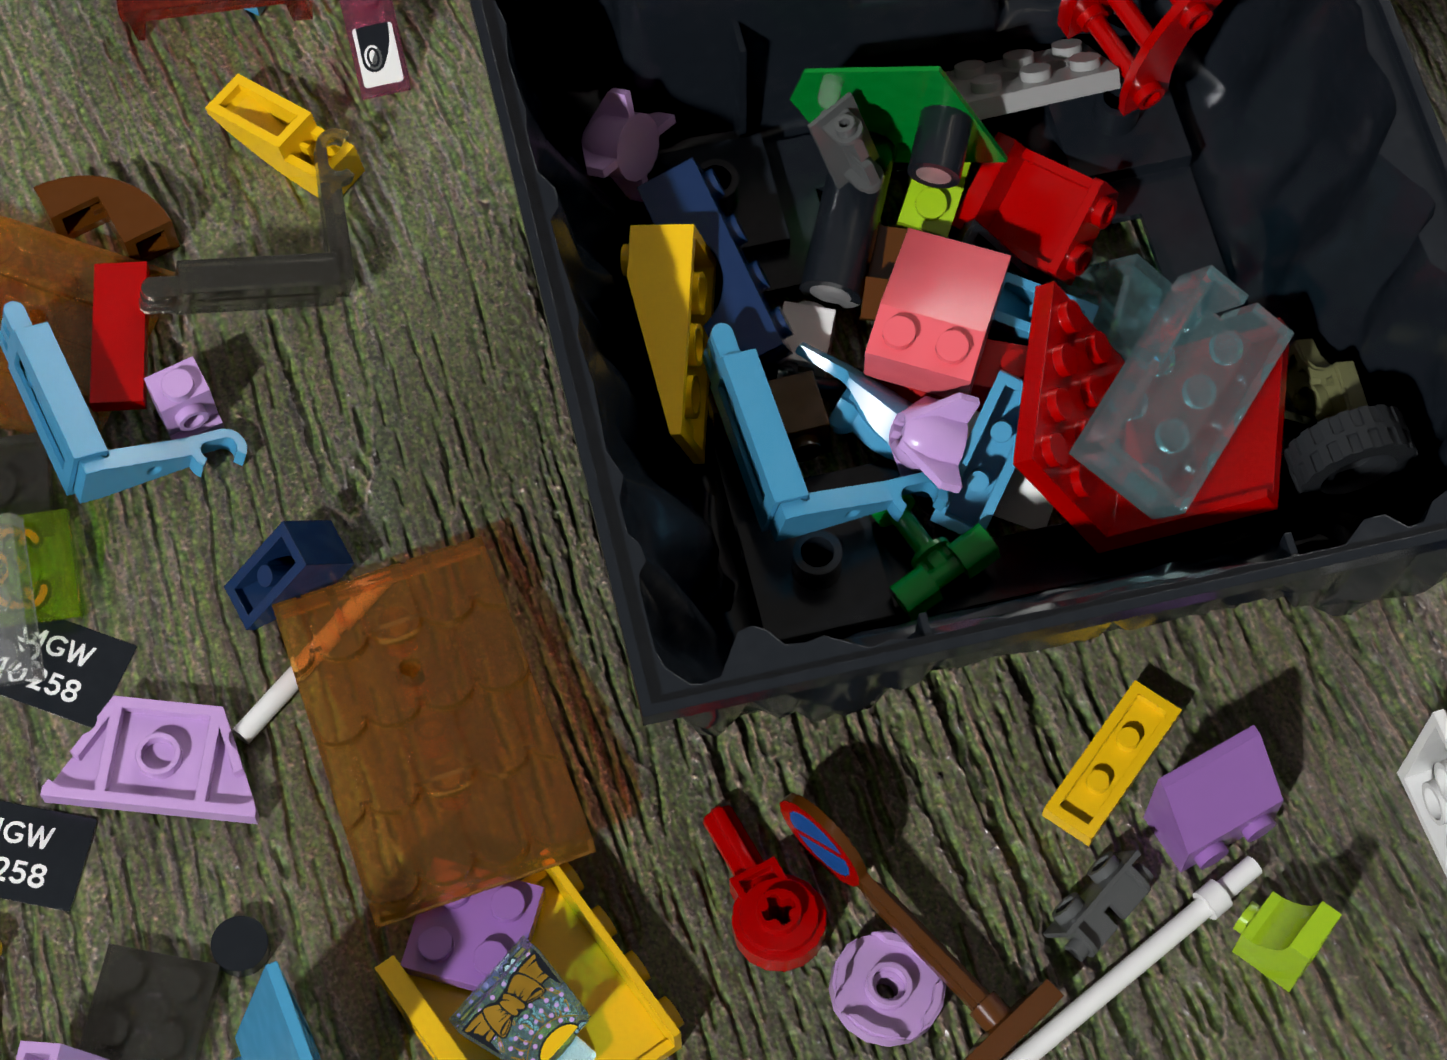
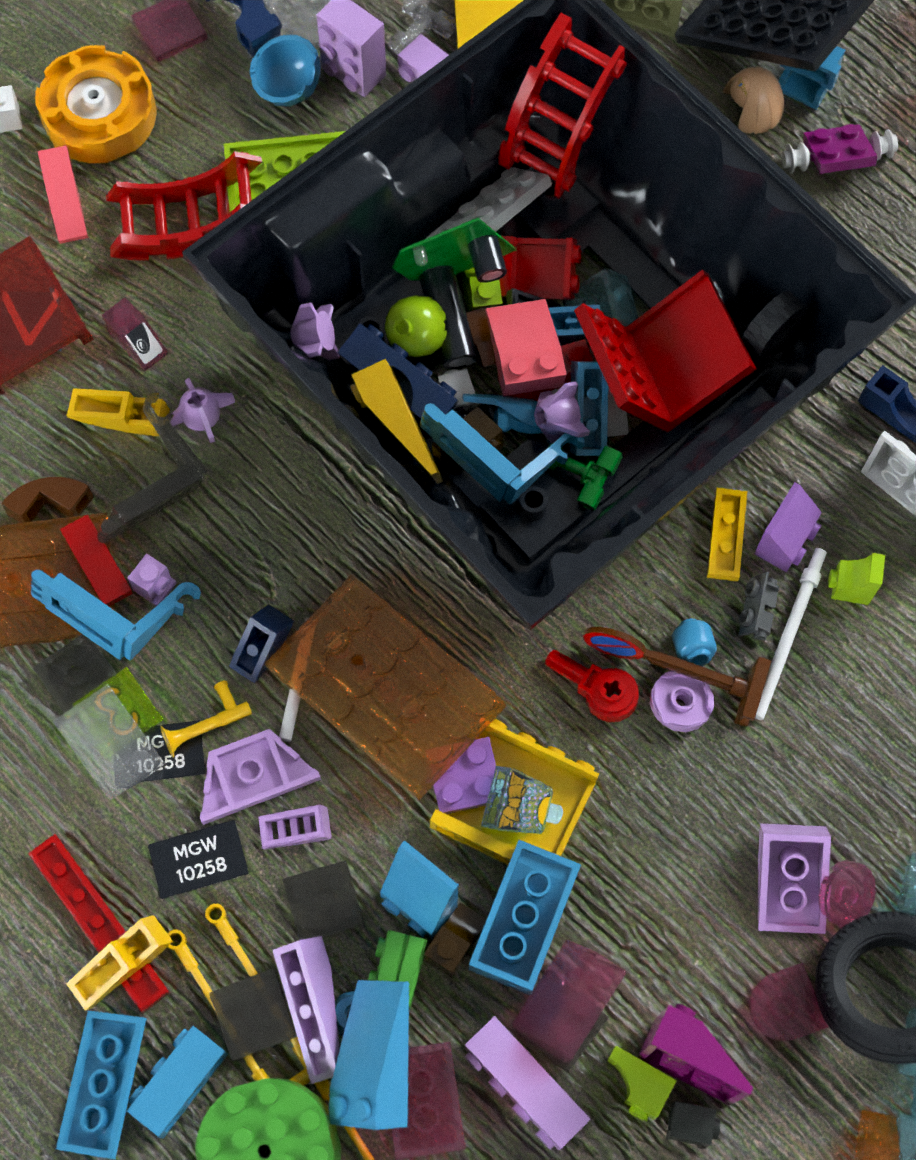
camera: 30 degrees left, 5 degrees up
black tile [211,916,271,977] -> none
dark grey hinge [807,92,885,194] -> none
clear light blue piece [1069,265,1294,520] -> none
olive tile [1286,339,1368,422] -> none
none -> yellow piece [160,681,252,758]
none -> lavender piece [167,378,235,443]
none -> lavender slope [258,804,331,849]
none -> lime cylinder [385,295,447,357]
none -> dark azure head [672,618,717,666]

